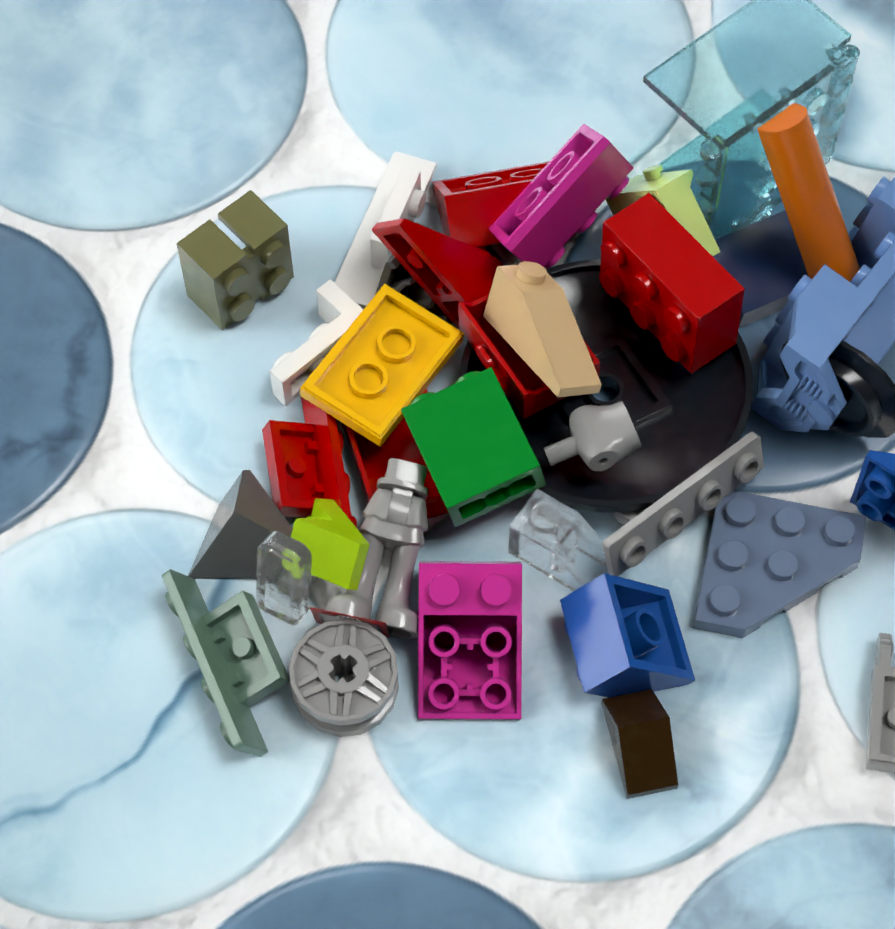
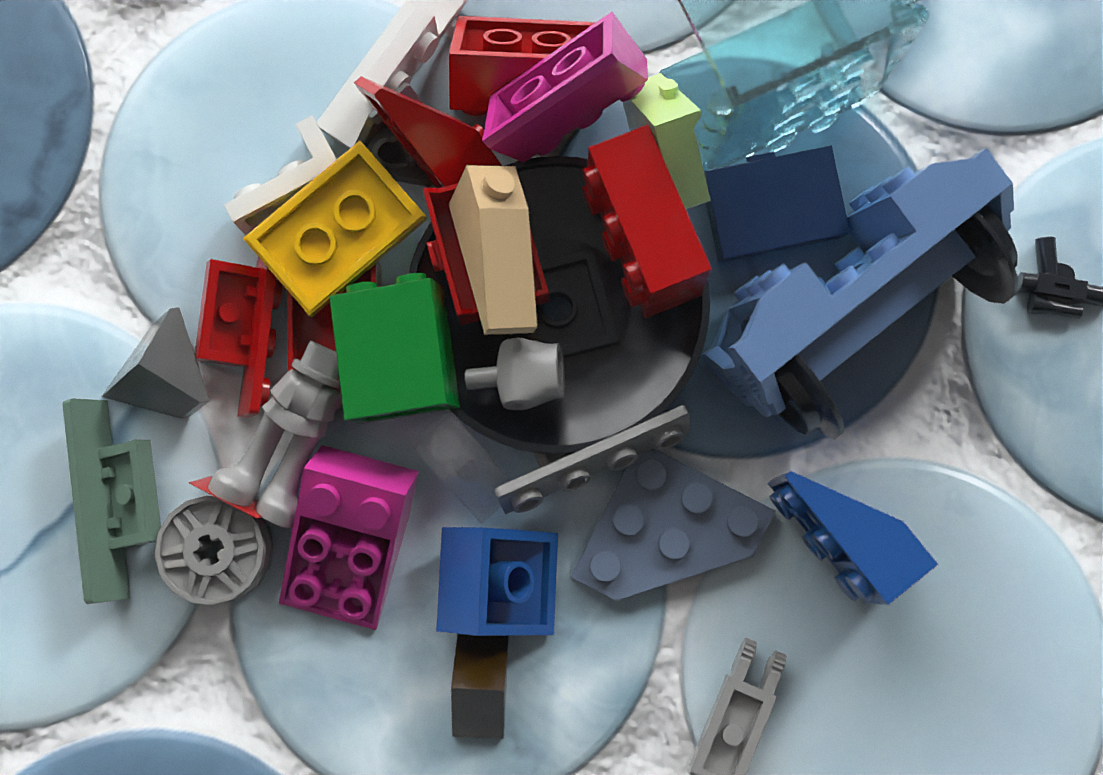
camera: 15 degrees right, 20 degrees up
olive piece [176,190,294,330] -> none
clear piece [256,531,318,625] -> none
lime slope [285,498,370,590] -> none
orange brick [757,103,860,282] -> none

